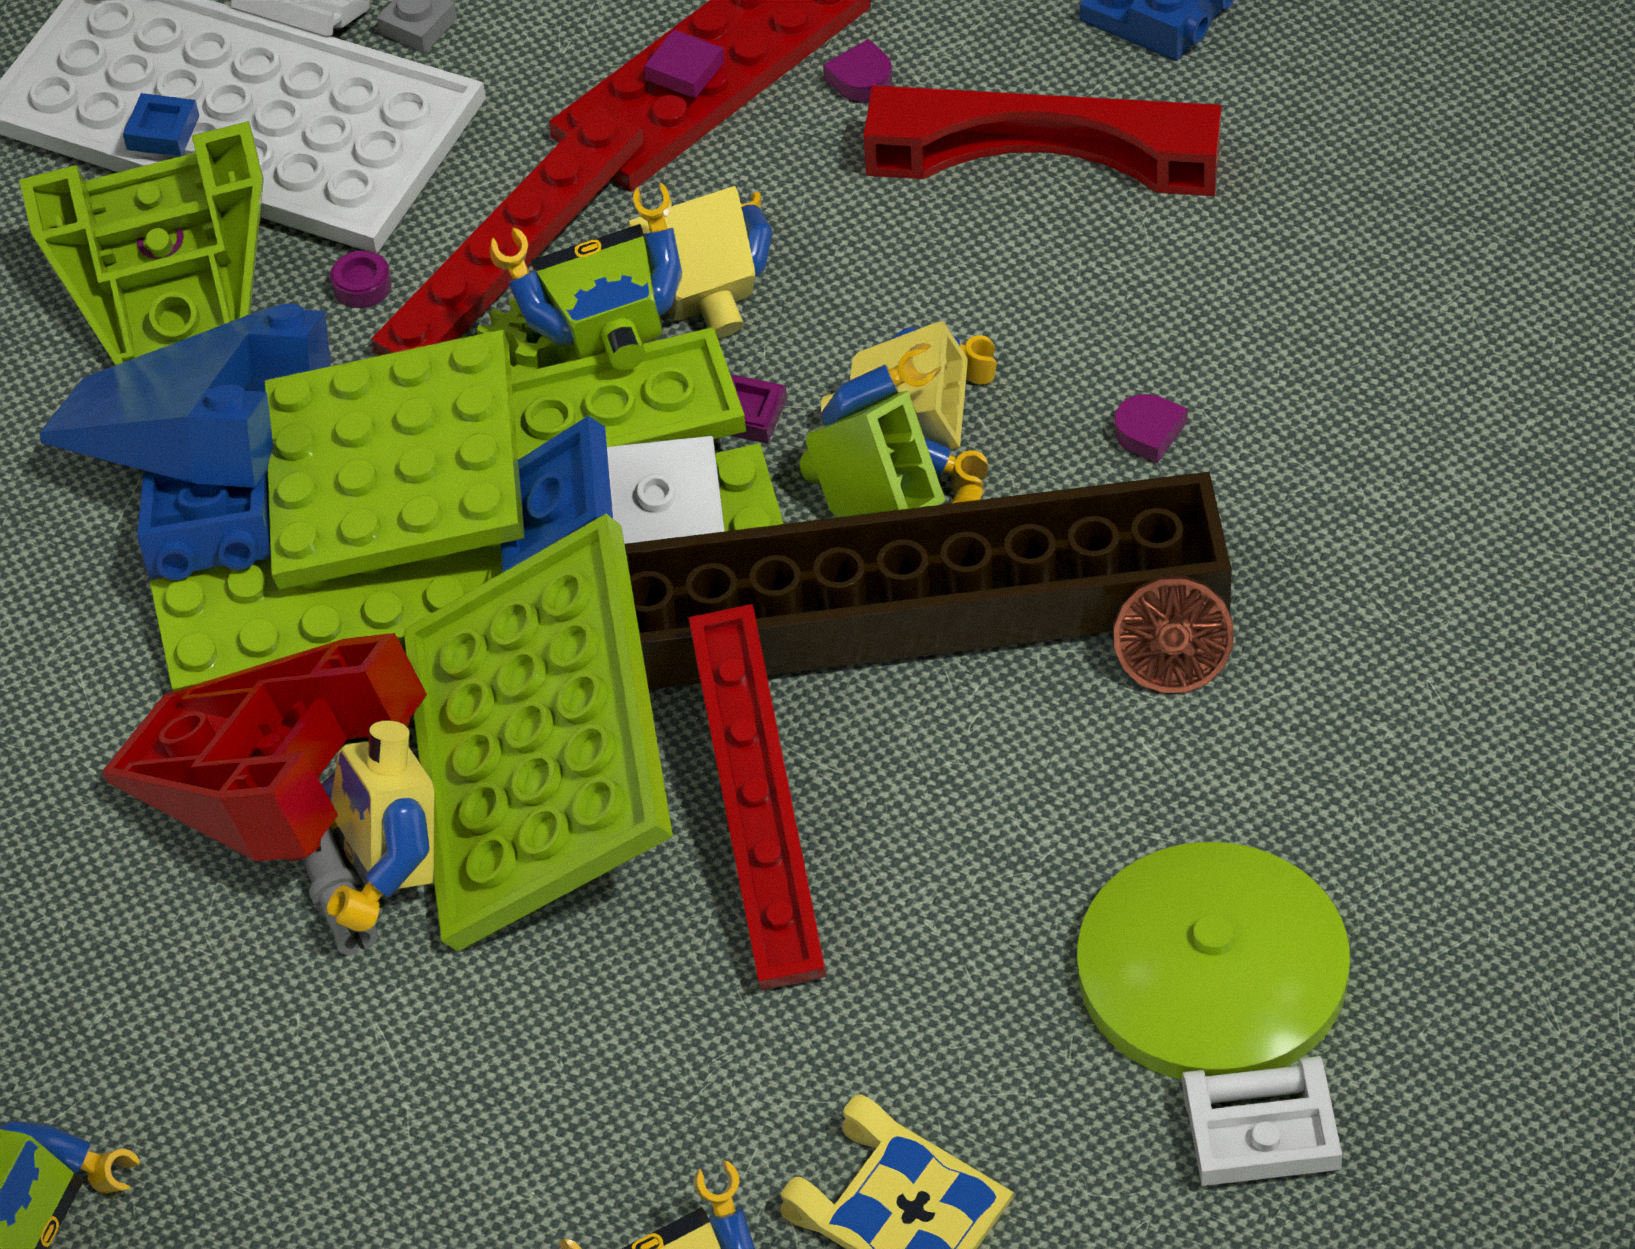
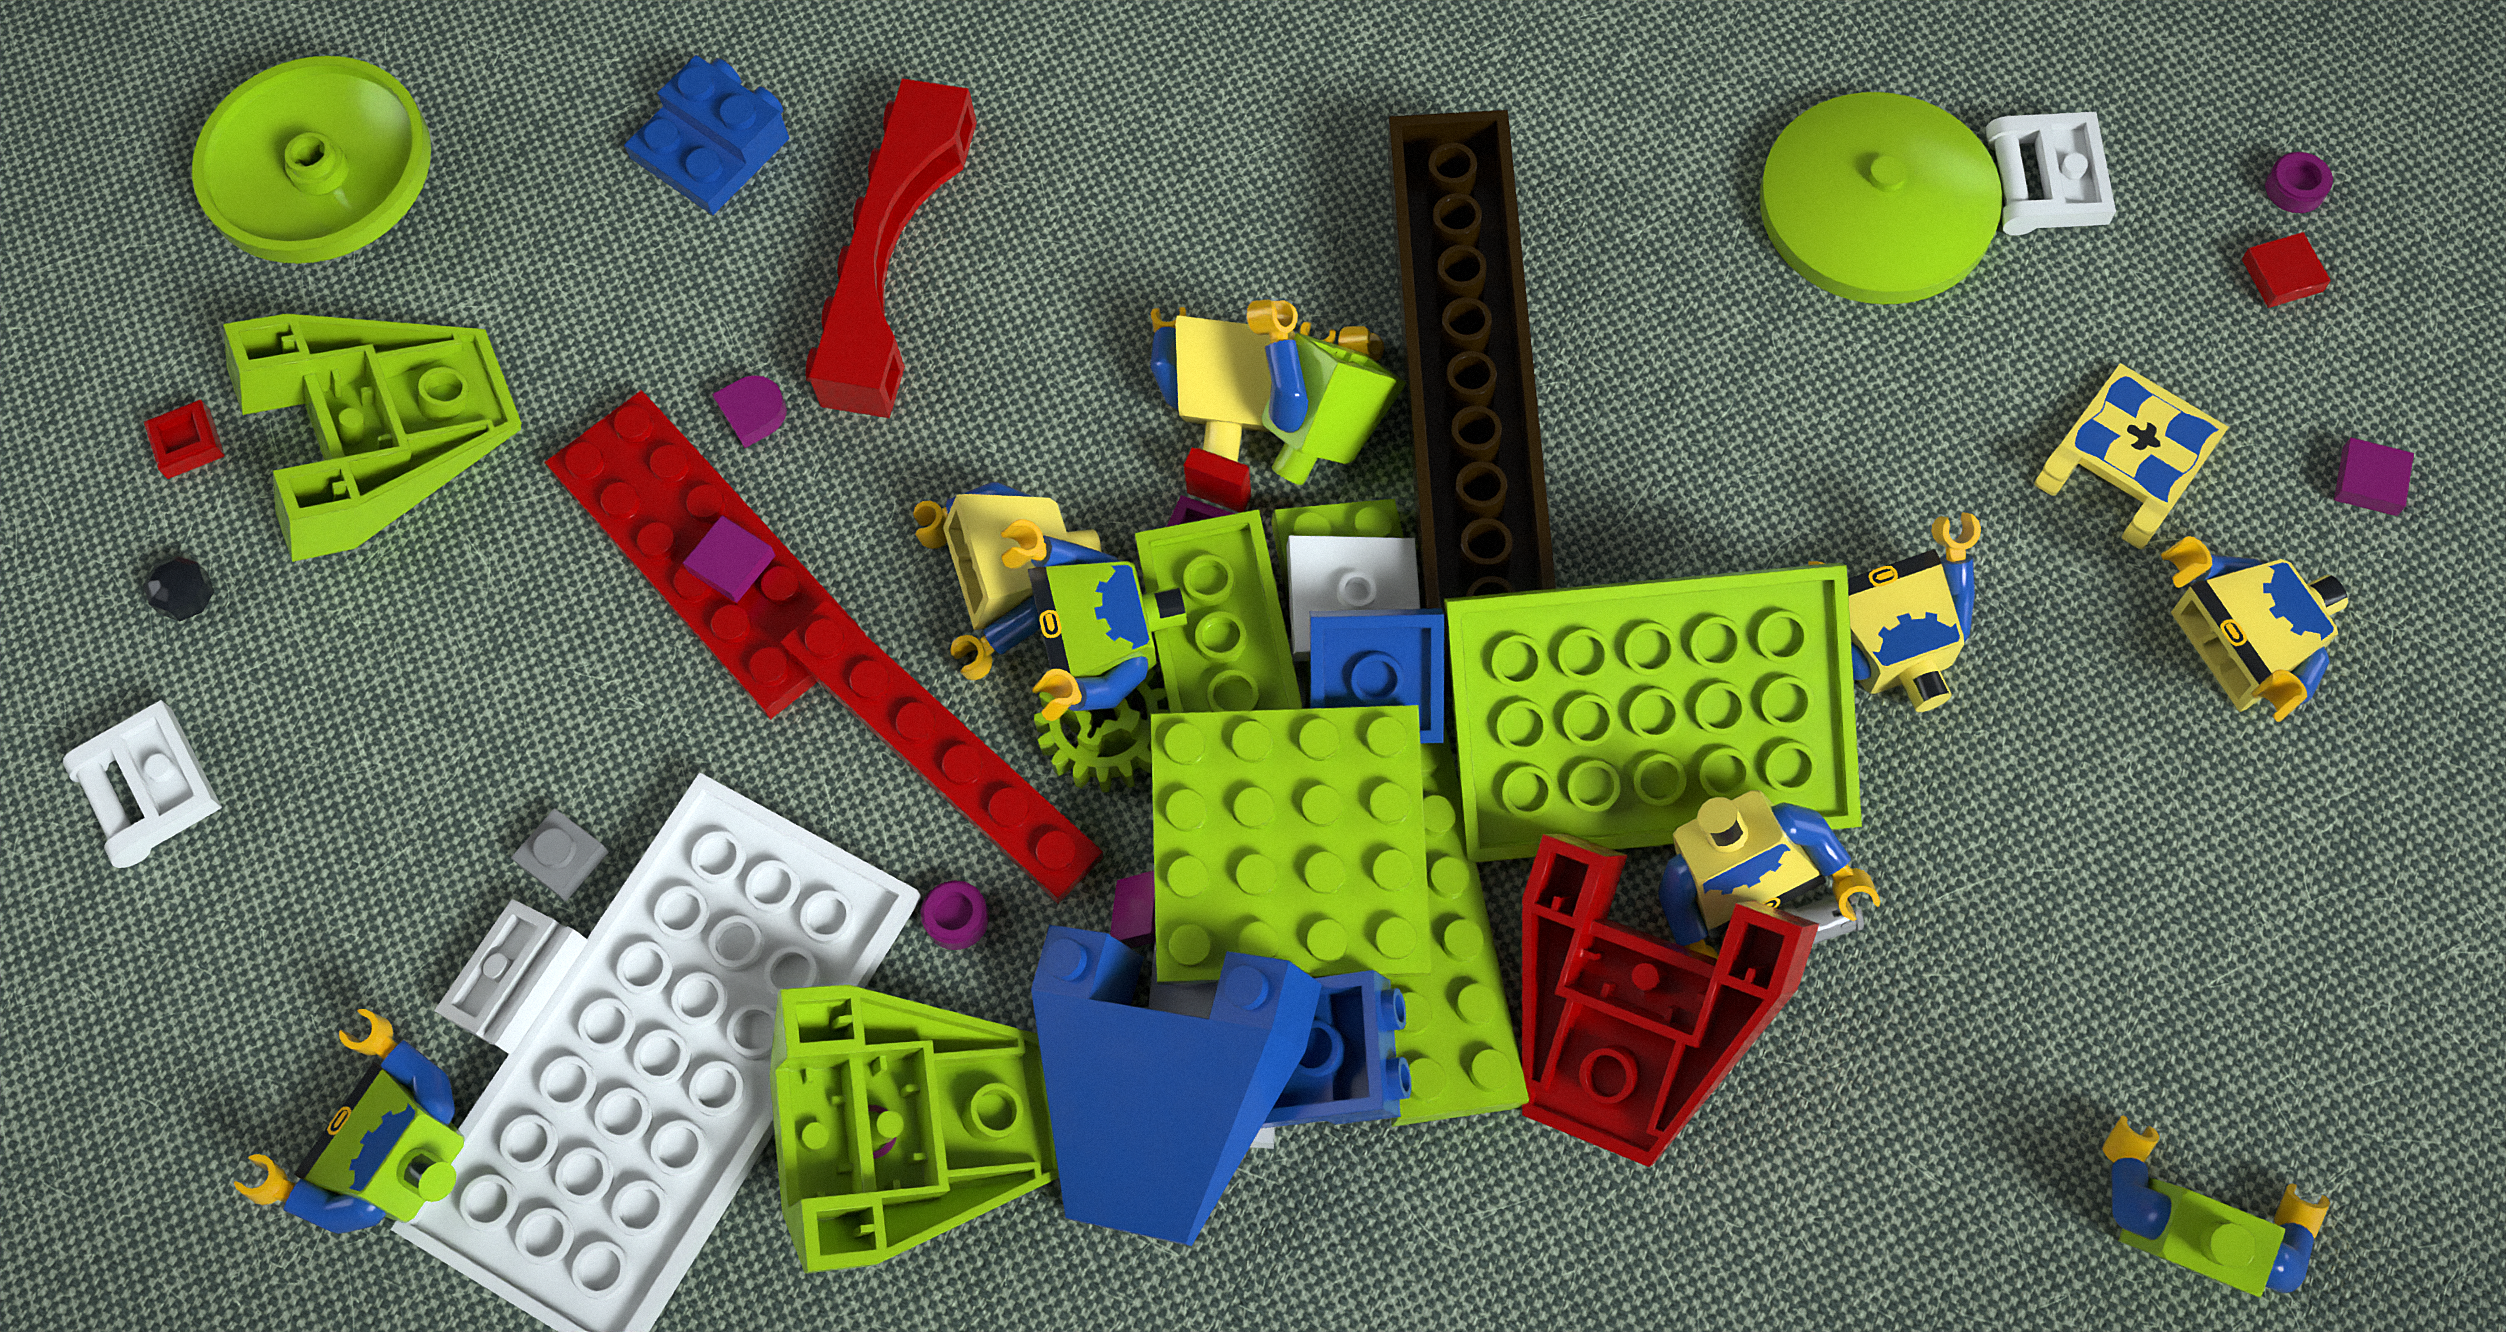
camera: 85 degrees left, 15 degrees up
blue plate [123,93,199,157] -> none
red plate [688,604,827,990] -> none
copper wheel [1113,575,1234,693] -> none
magenta tile [1115,394,1188,463] -> none
none -> red tile [1183,447,1252,513]
none -> torso [1808,512,1981,712]

